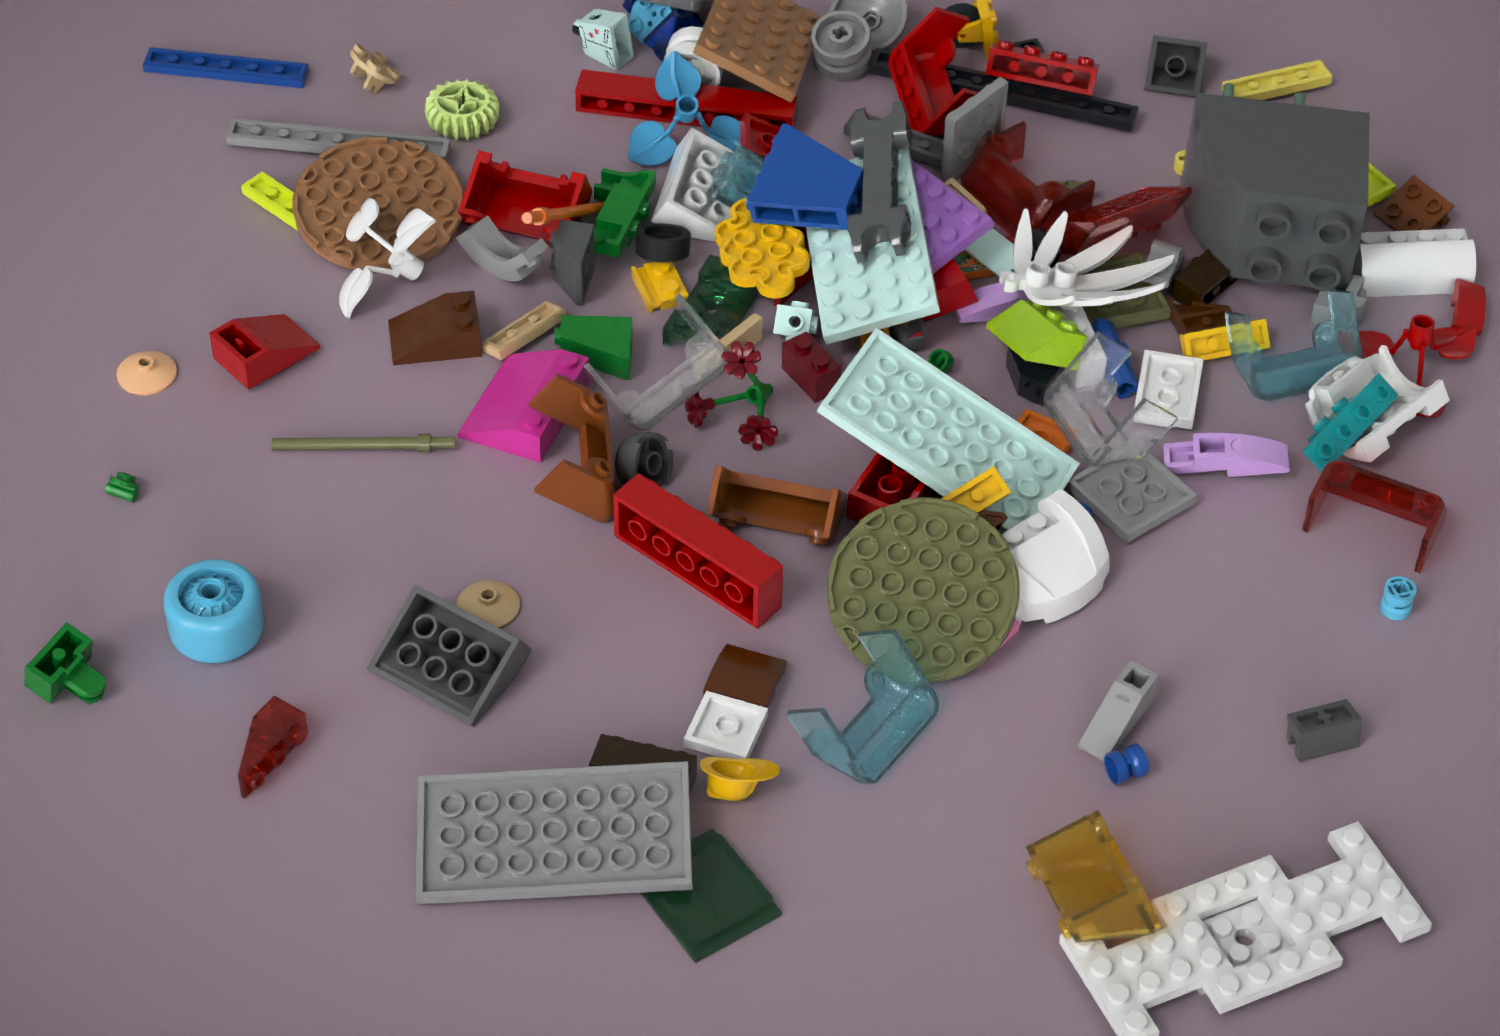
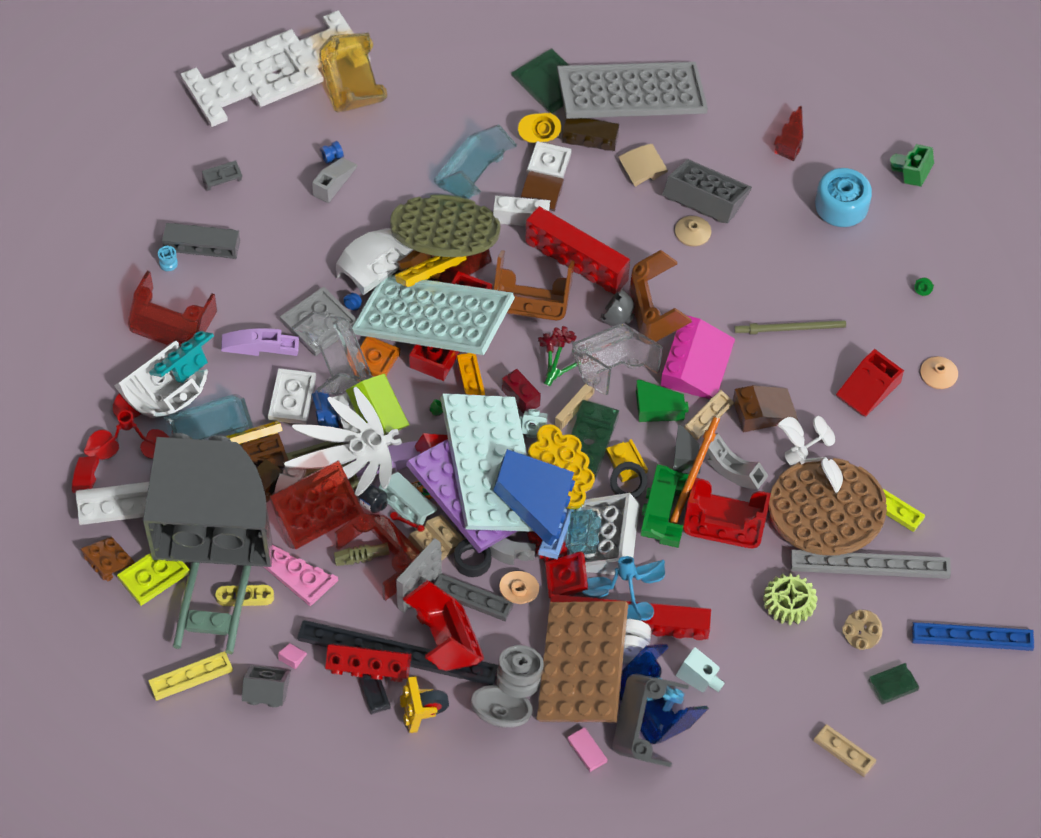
camera: 175 degrees right, 10 degrees up
dark grey piece [847,100,913,263] -> none
none -> dark grey brick [162,223,240,259]
none -> bright pink wing [264,545,338,607]
none -> bright pink slope [278,644,307,670]
none -> white brick [493,196,550,226]
none -> light nougat dish [499,571,539,604]
none -> tan slope [619,144,668,187]
none -> clear green plate [869,663,919,705]

